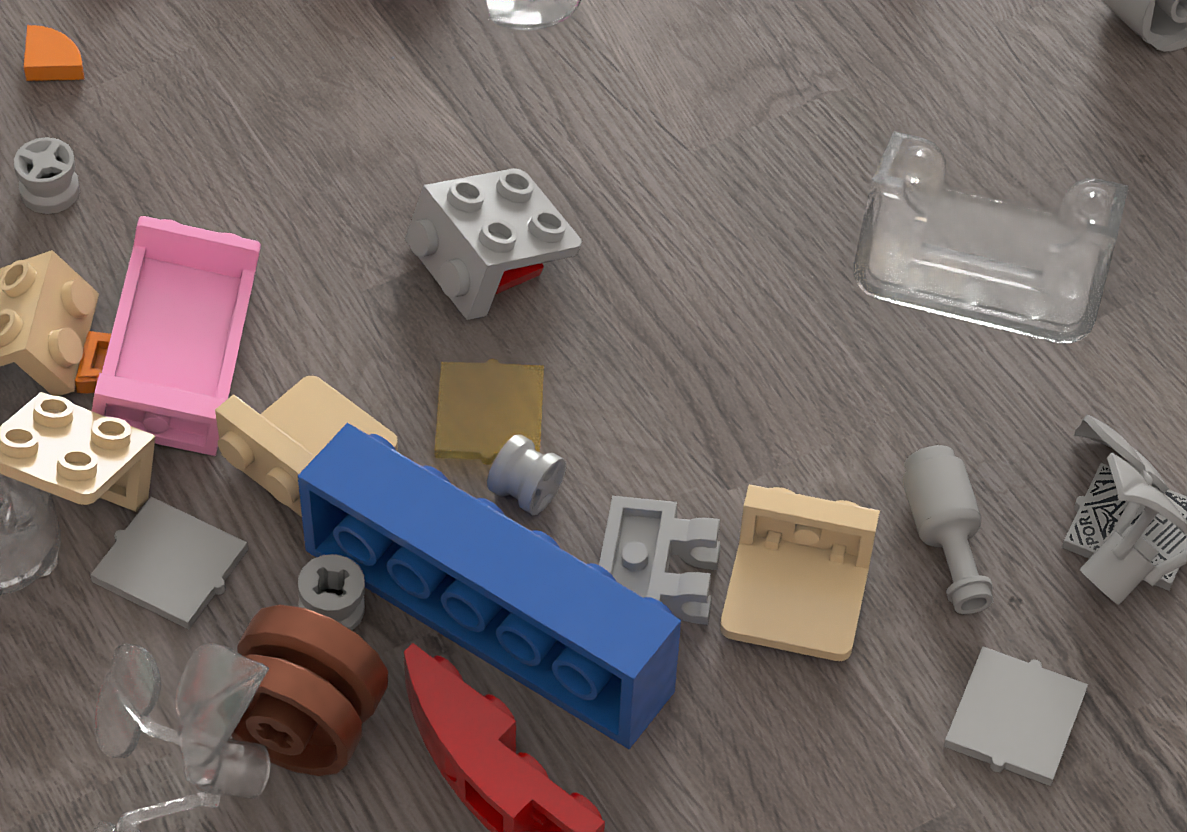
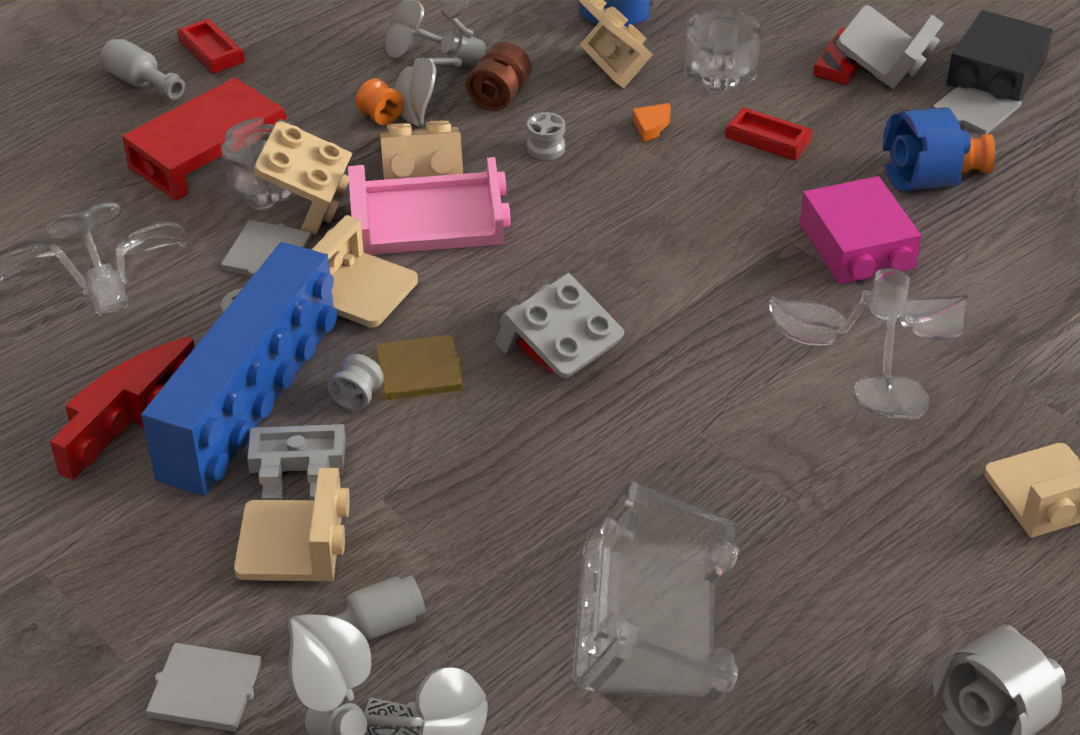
camera: 80 degrees right, 10 degrees down
copper wheel [209,605,388,776] -> none

